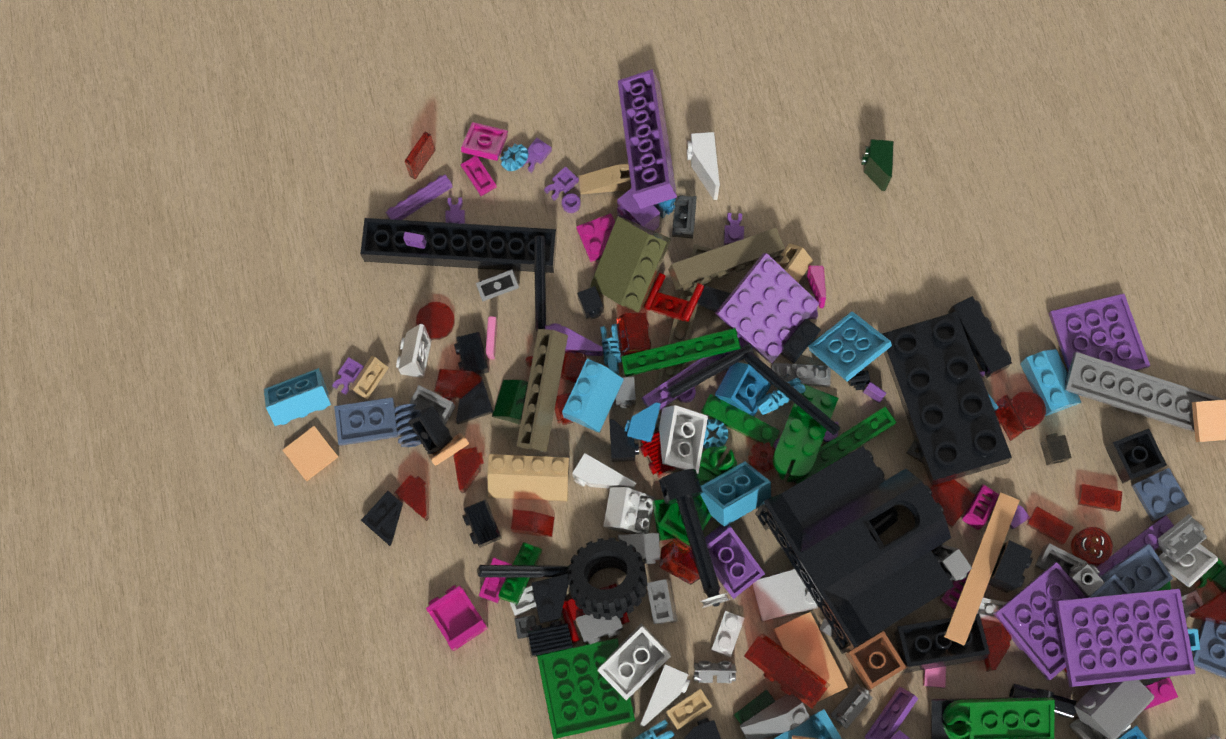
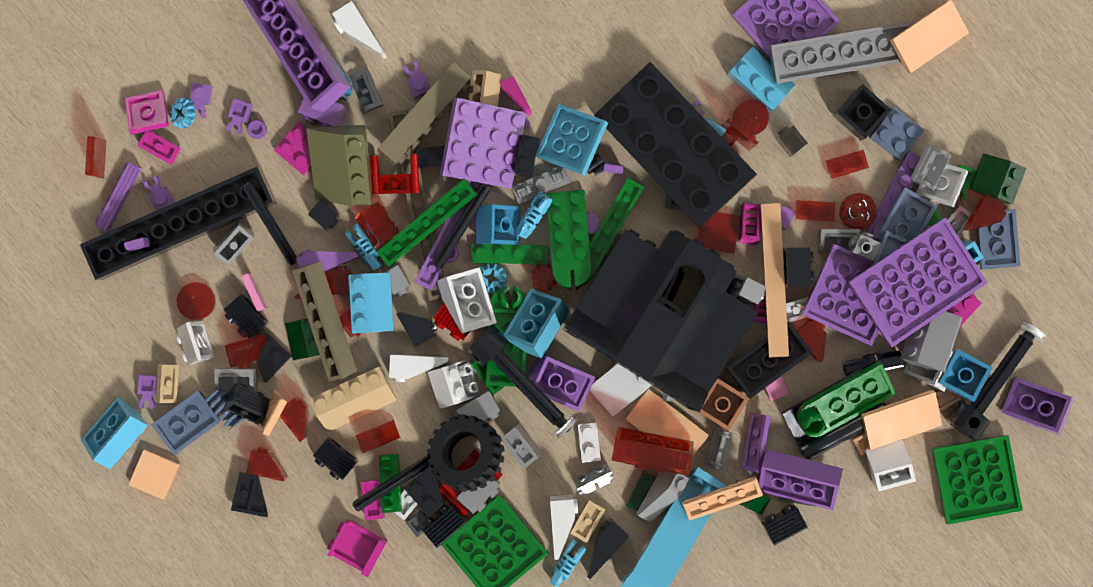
camera: 25 degrees left, 15 degrees up
tan slope [579,164,632,194] -> none
white slope [597,623,671,700] -> none
dark azure slope [625,402,661,442] -> none
clear red slope [659,539,700,585] -> none
black axle [744,352,840,435] -> none
black brick [948,296,1012,378] -> none

